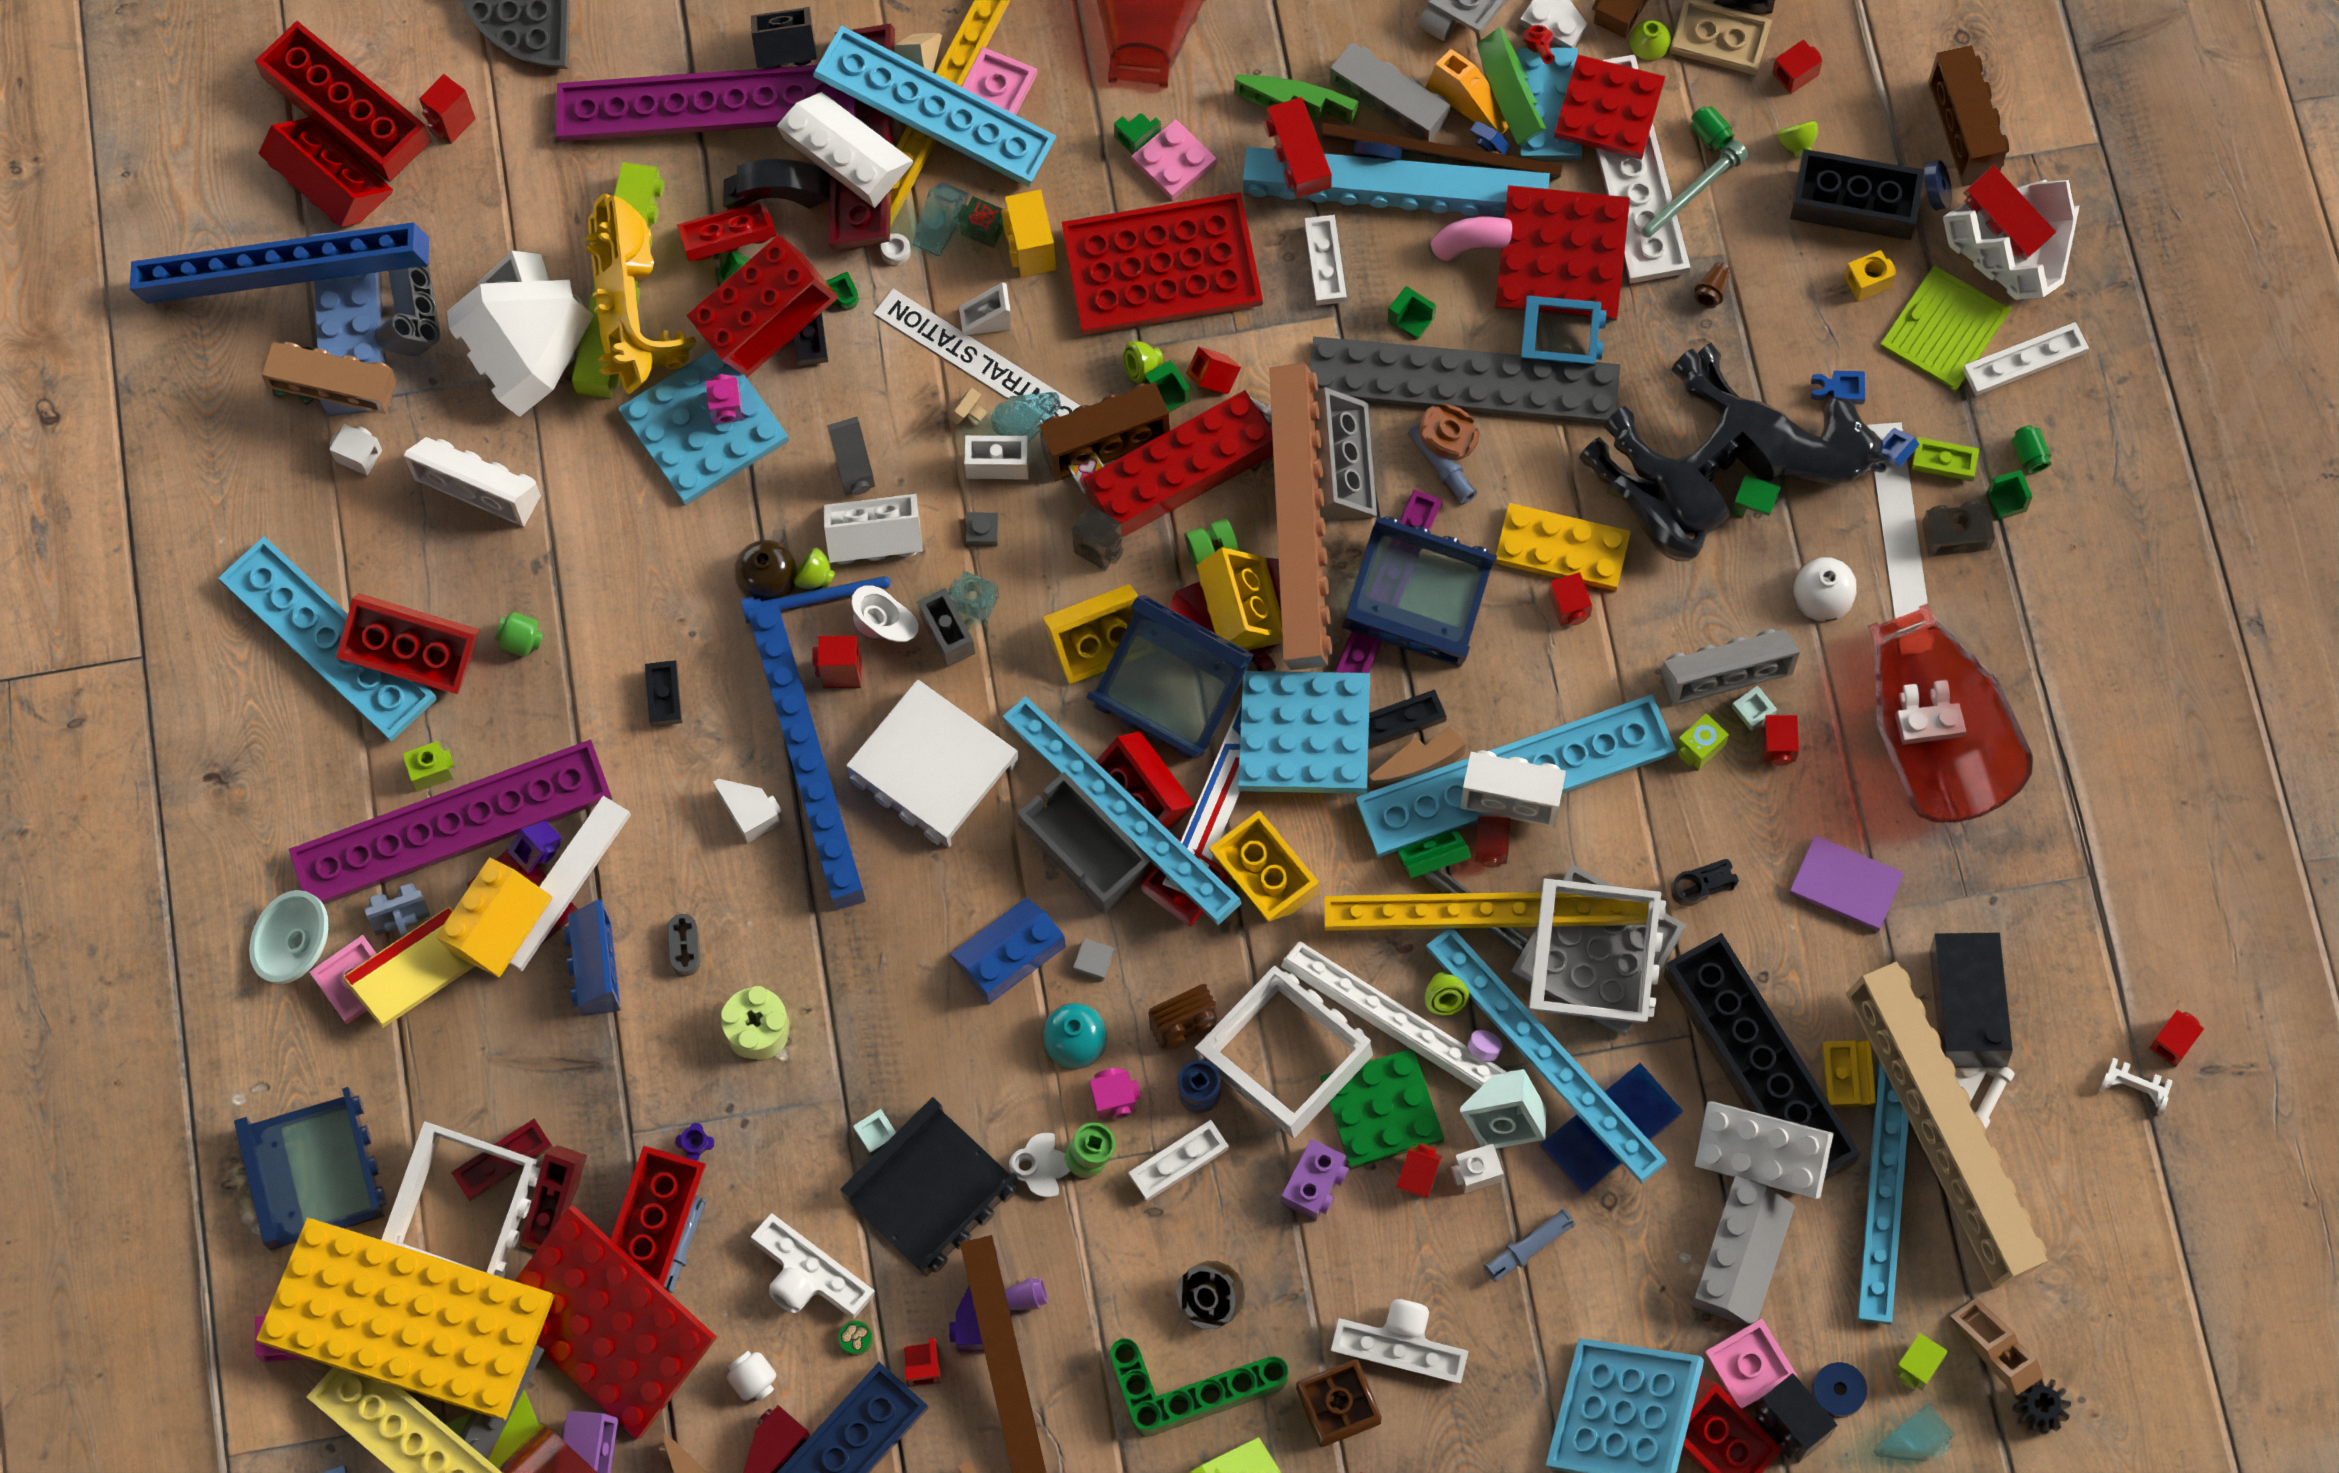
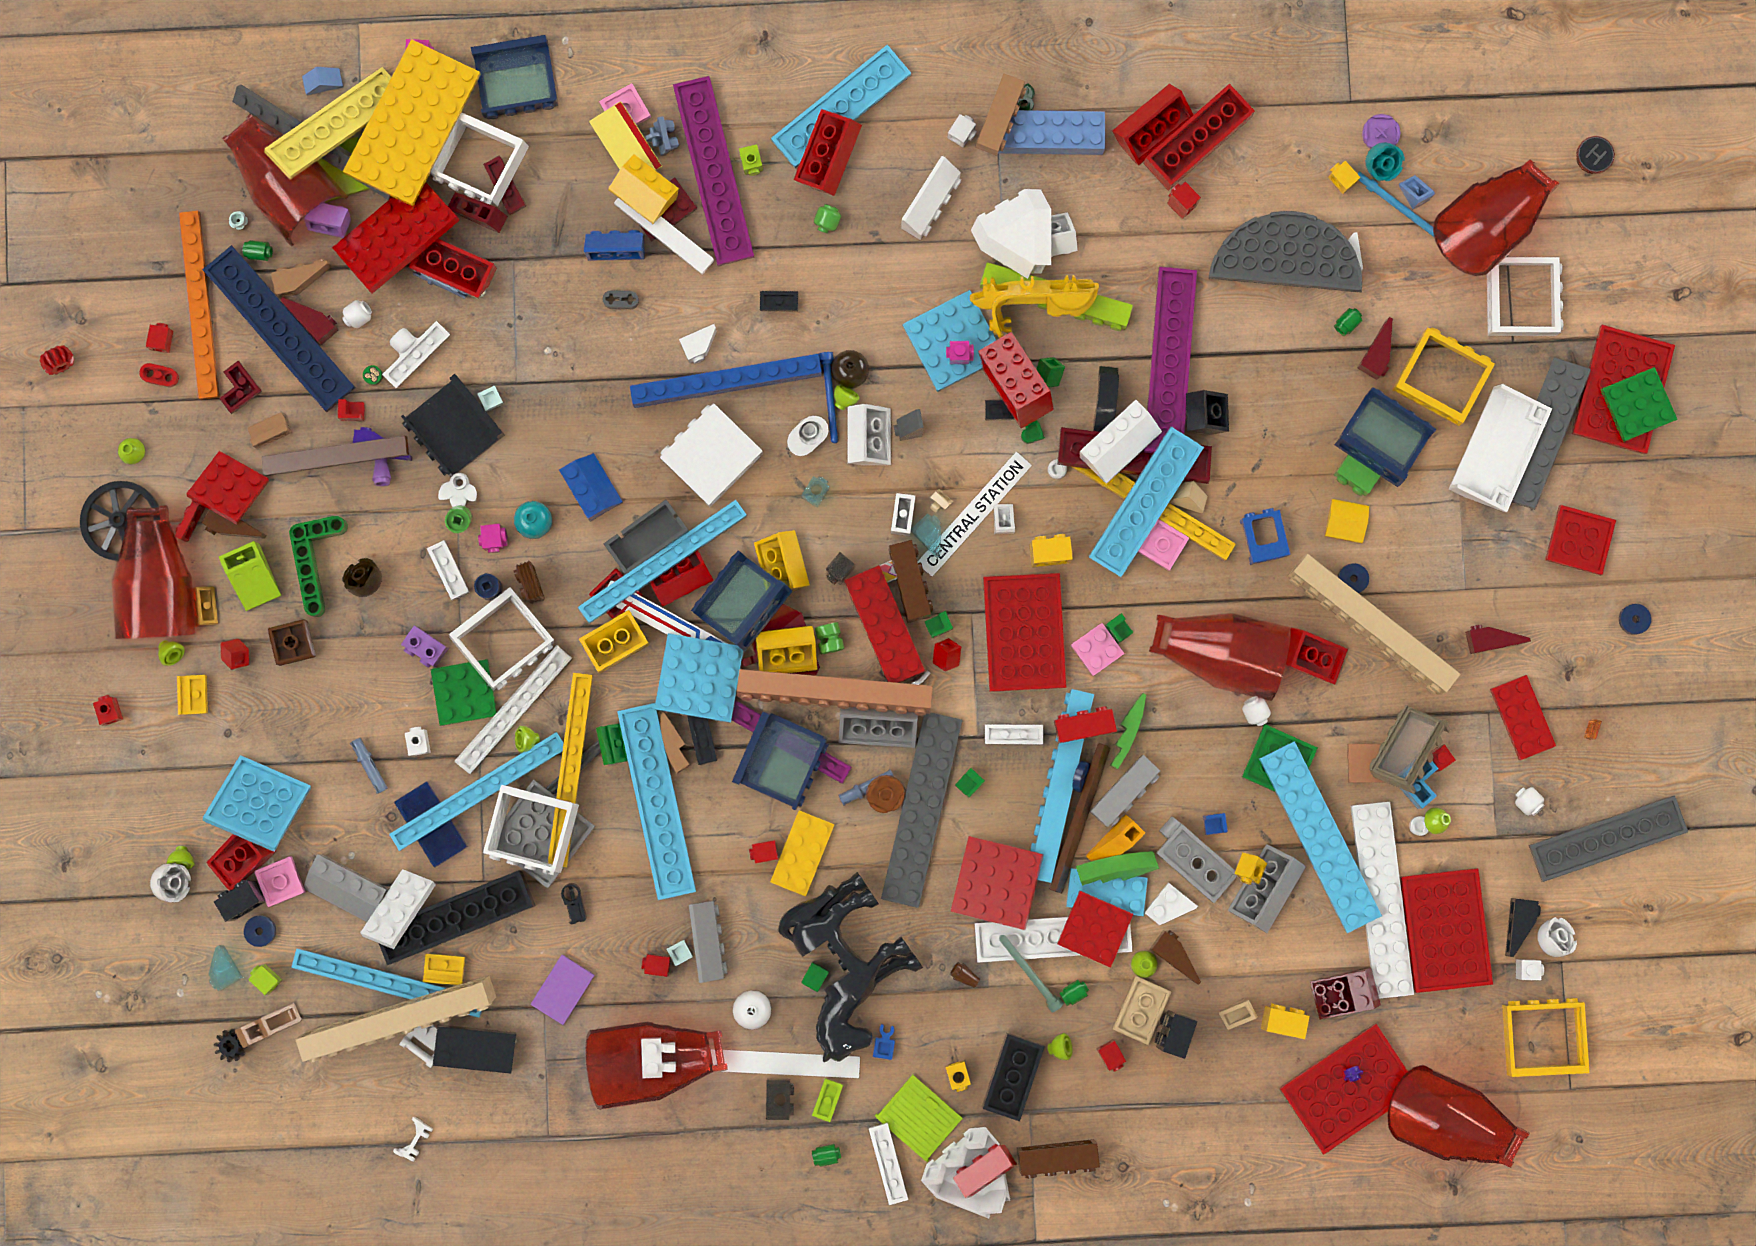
camera: 90 degrees right, 15 degrees up
blue brick [129,222,429,304] -> none
light aqua dish [249,890,328,984] -> none
dark grey beam [375,263,440,357] -> none
dark purple brick [507,820,562,873] -> none
dark purple plate [675,1123,714,1161] -> none
red plate [677,200,777,262] -> none
yellowish green brick [721,986,790,1060] -> none
red brick [812,635,862,688] -> none
clear light blue slope [912,182,969,257] -> none
dark grey brick [917,588,975,667] -> none
clear green brick [957,196,1003,248] -> none
dark grey plate [966,512,998,546] -> none
light grey tile [1073,938,1115,980] -> none
lime brick [1123,341,1163,384] -> none
white plate [1331,1299,1469,1384] -> none
red brick [1396,1143,1442,1198] -> none
bright pink cylinder [1431,217,1512,261] -> none
white brick [1460,750,1566,828] -> none
light aqua slope [1460,1069,1546,1149] -> none
lavender tile [1468,1030,1502,1061] -> none
blue plate [1470,121,1511,155] -> none
clear red brick [1475,816,1510,867] -> none
dark azure window [1521,296,1606,365] -> none
red plate [1523,25,1554,64] -> none
lime brick [1676,713,1729,770] -> none
blue plate [1881,427,1919,467] -> none
dark blue piece [1924,160,1952,211] -> none
green panel [1986,470,2033,520] -> none
red brick [2149,1009,2205,1067] -> none

